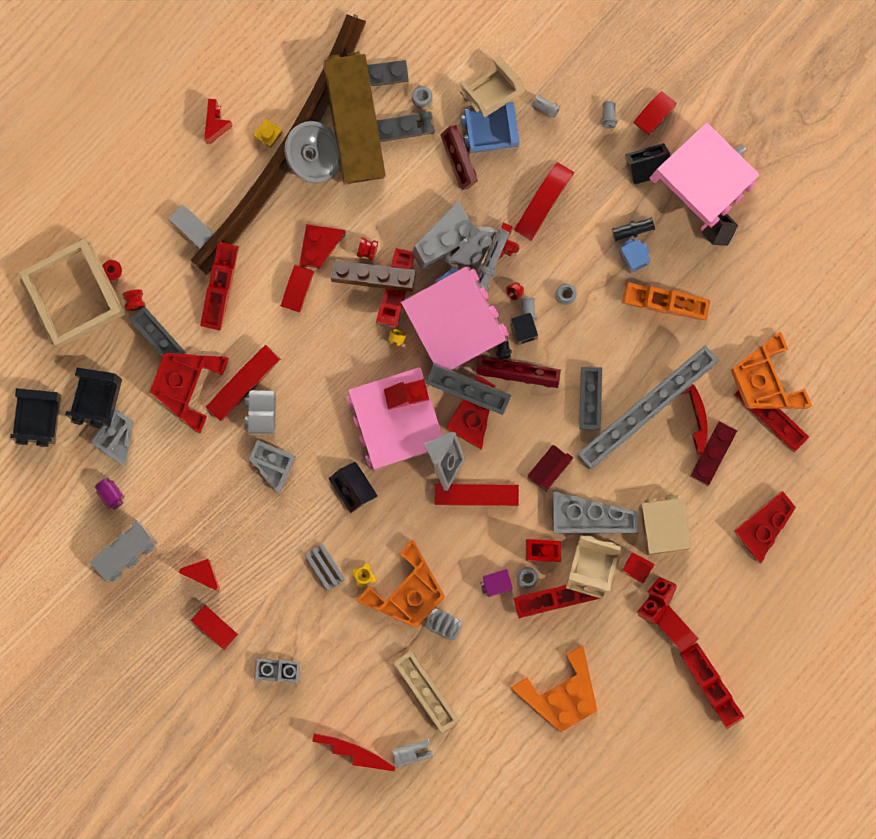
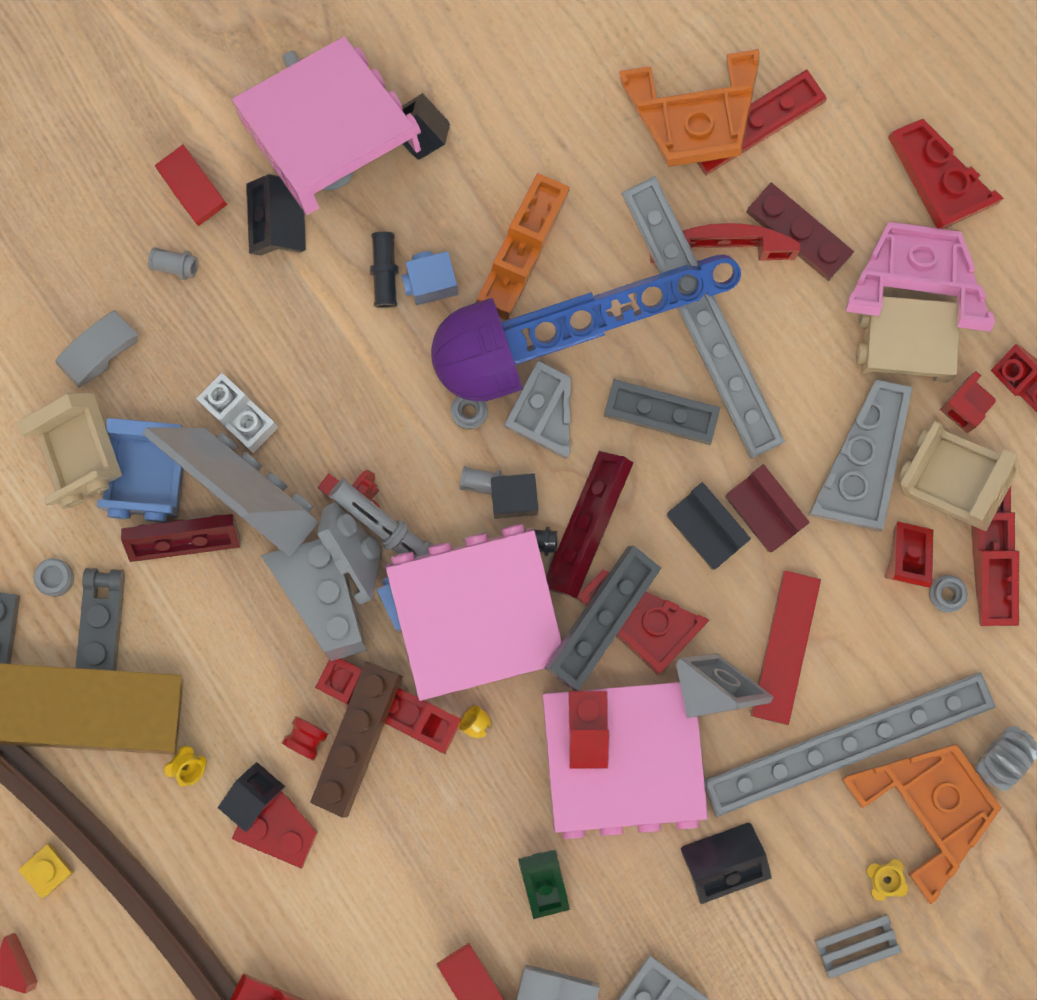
camera: 80 degrees left, 0 degrees up
red slope [280,265,314,313] -> none
light grey dish [285,121,340,183] -> none
magenta brick [480,569,513,598] -> none
red hinge [506,282,524,300] -> none
red slope [514,162,574,241] -> none
light grey pin [532,95,560,118] -> none
none -> light grey slope [56,310,138,388]
none -> light grey slope [142,427,319,557]
none -> yellow plate [163,745,207,787]
none -> white slope [196,373,279,453]
none -> black panel [218,762,285,831]
none -> piece [431,254,741,401]
none -> light grey wing [504,360,571,459]
none -> dark green slope [518,849,570,919]
none -> black panel [667,482,751,570]
none -> light grey tile [704,672,996,817]
none -> bright pink wing [846,222,995,332]

